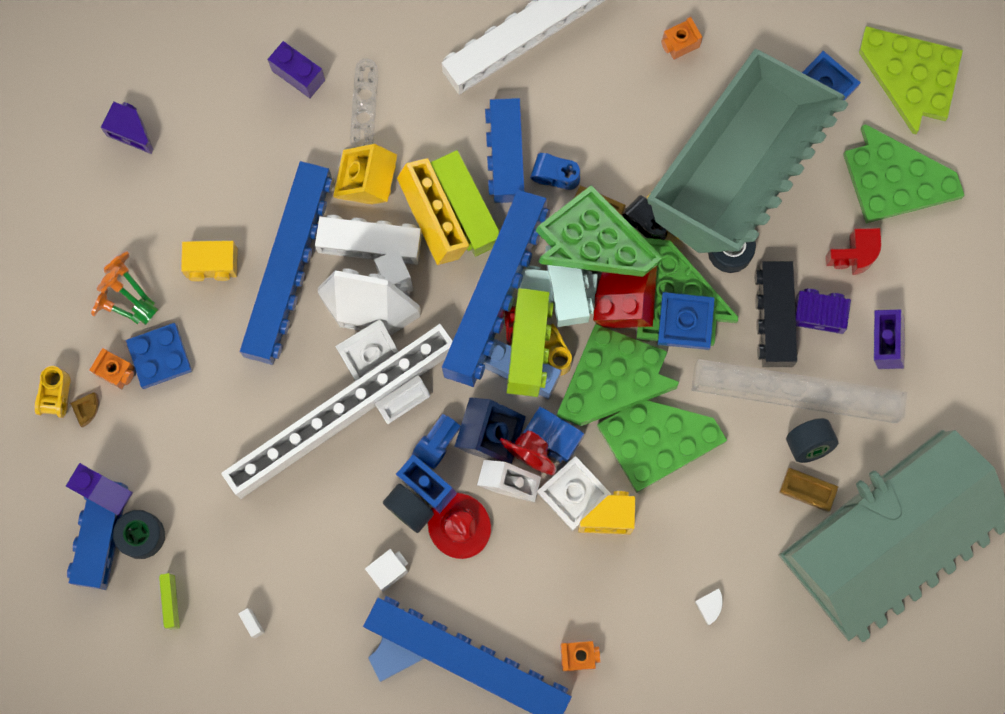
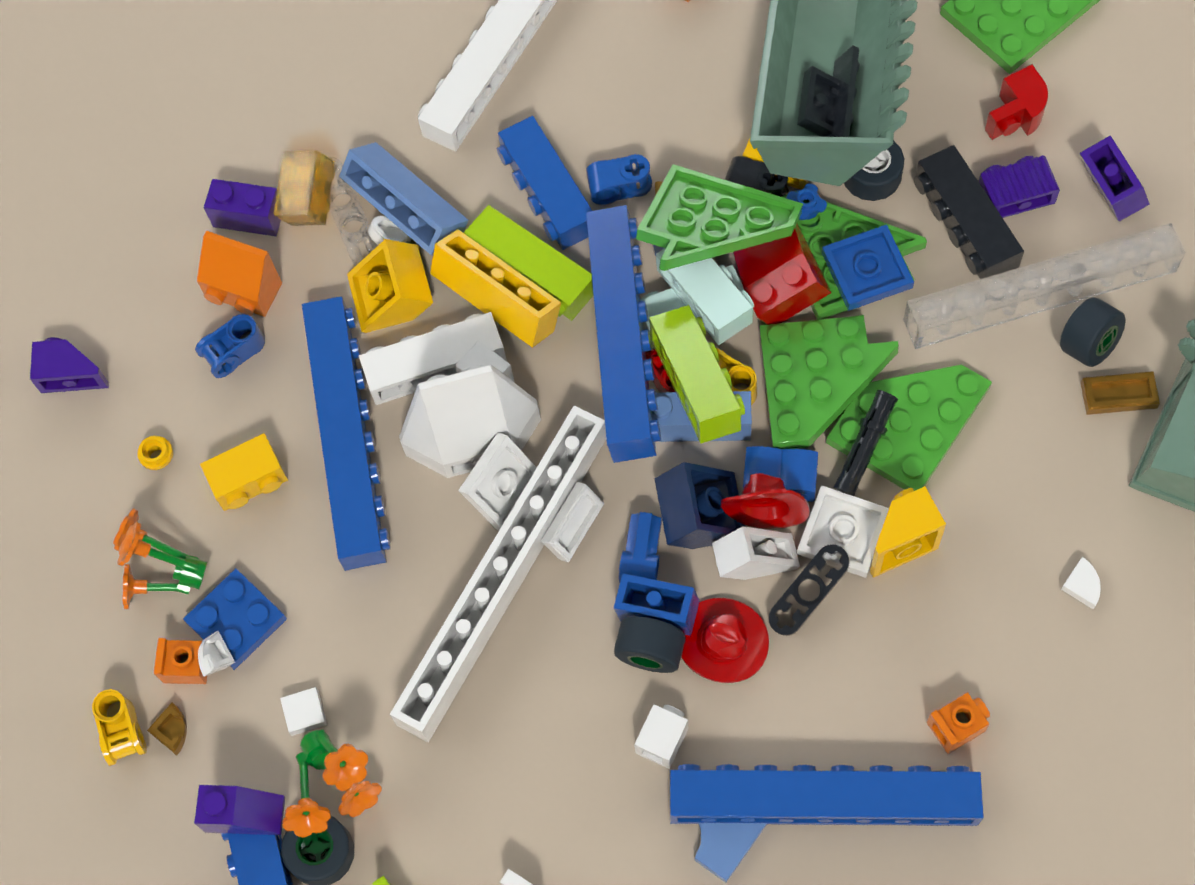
camera: 20 degrees left, 10 degrees down
none -> yellow plate [137,436,173,470]
none -> blue piece [195,314,265,378]
none -> orange slope [197,231,282,317]
none -> white tile [198,631,235,677]
none -> clear yellow brick [274,150,335,226]
none -> white tile [280,687,327,736]
none -> orange plant [282,729,382,837]
none -> medium blue brick [339,142,469,256]
none -> white tile [368,216,411,245]
none -> black beam [769,545,850,636]
none -> blue plate [787,184,827,220]
none -> black bracket [797,45,860,137]
none -> black pin [833,390,898,496]

